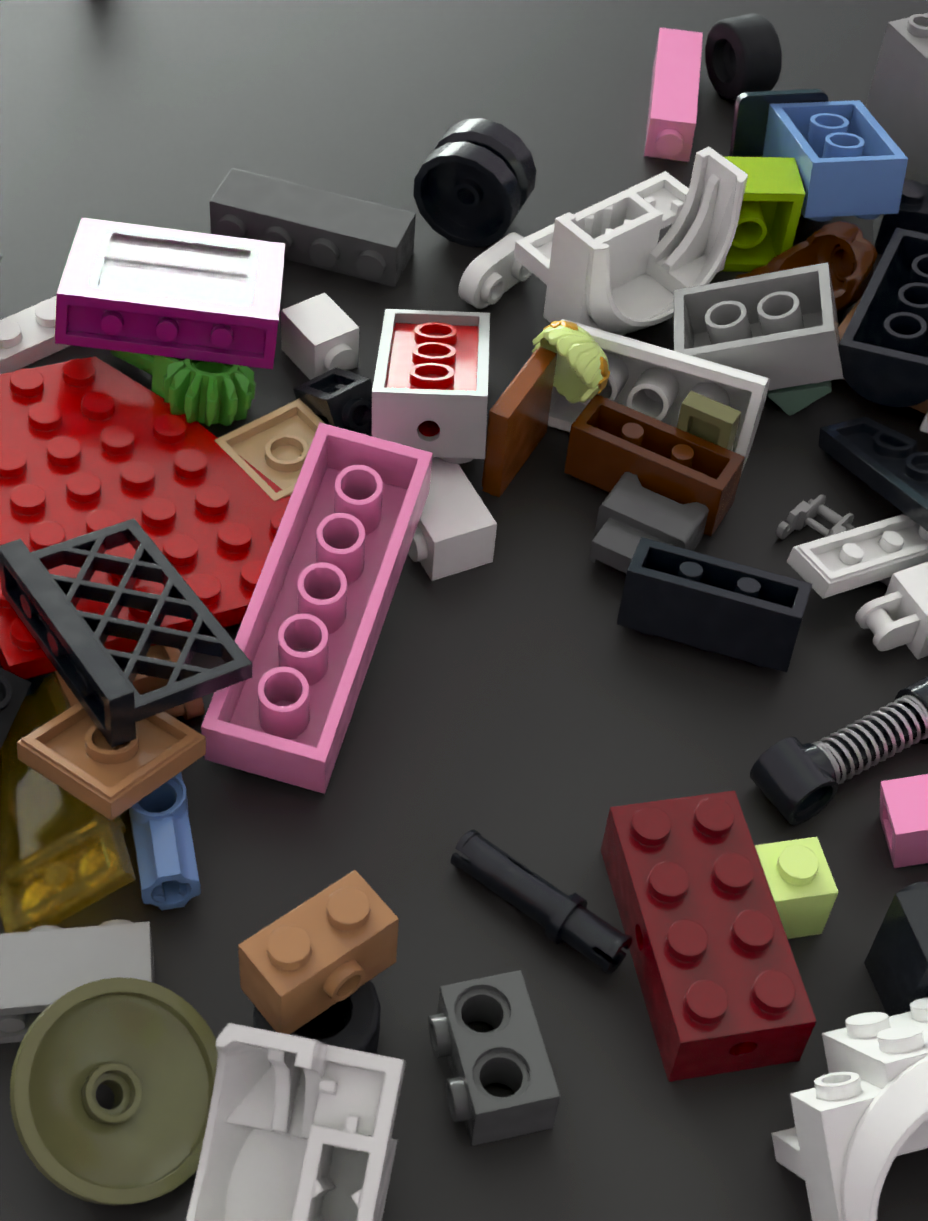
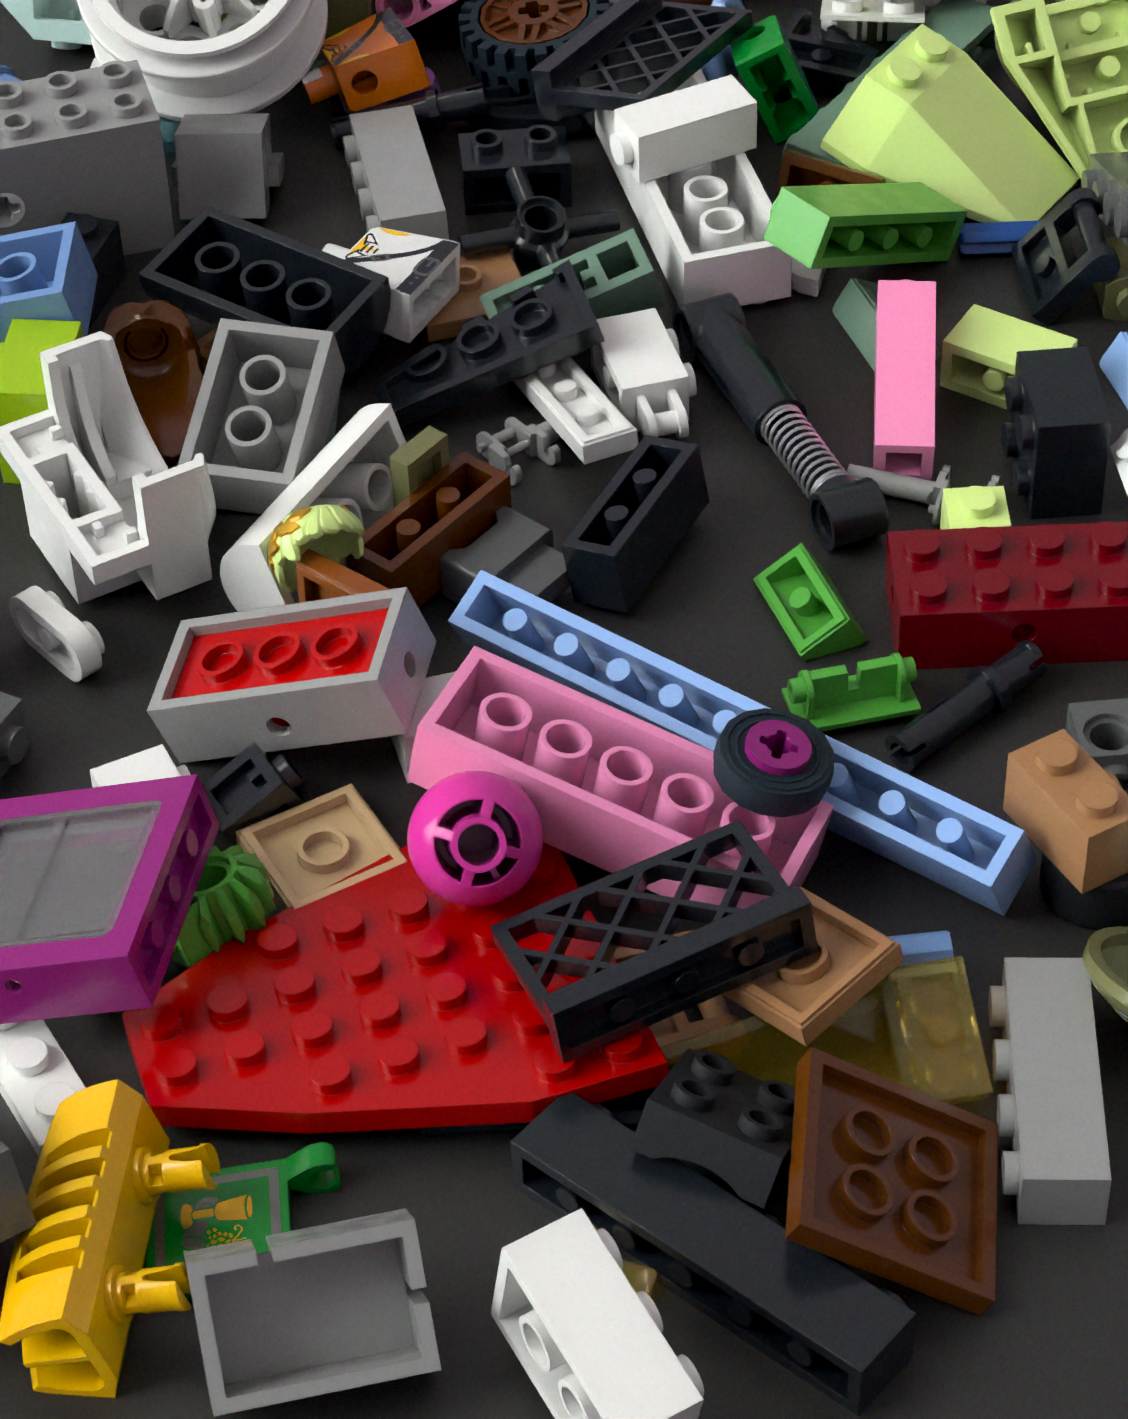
camera: 75 degrees left, 5 degrees down
none -> dark pink brick [407,771,543,907]
none -> light blue brick [448,570,1037,916]
none -> black wheel [713,708,834,818]
none -> bright green slope [753,542,869,661]
none -> bright green hinge [781,652,922,732]
none -> light grey piece [847,464,1001,525]

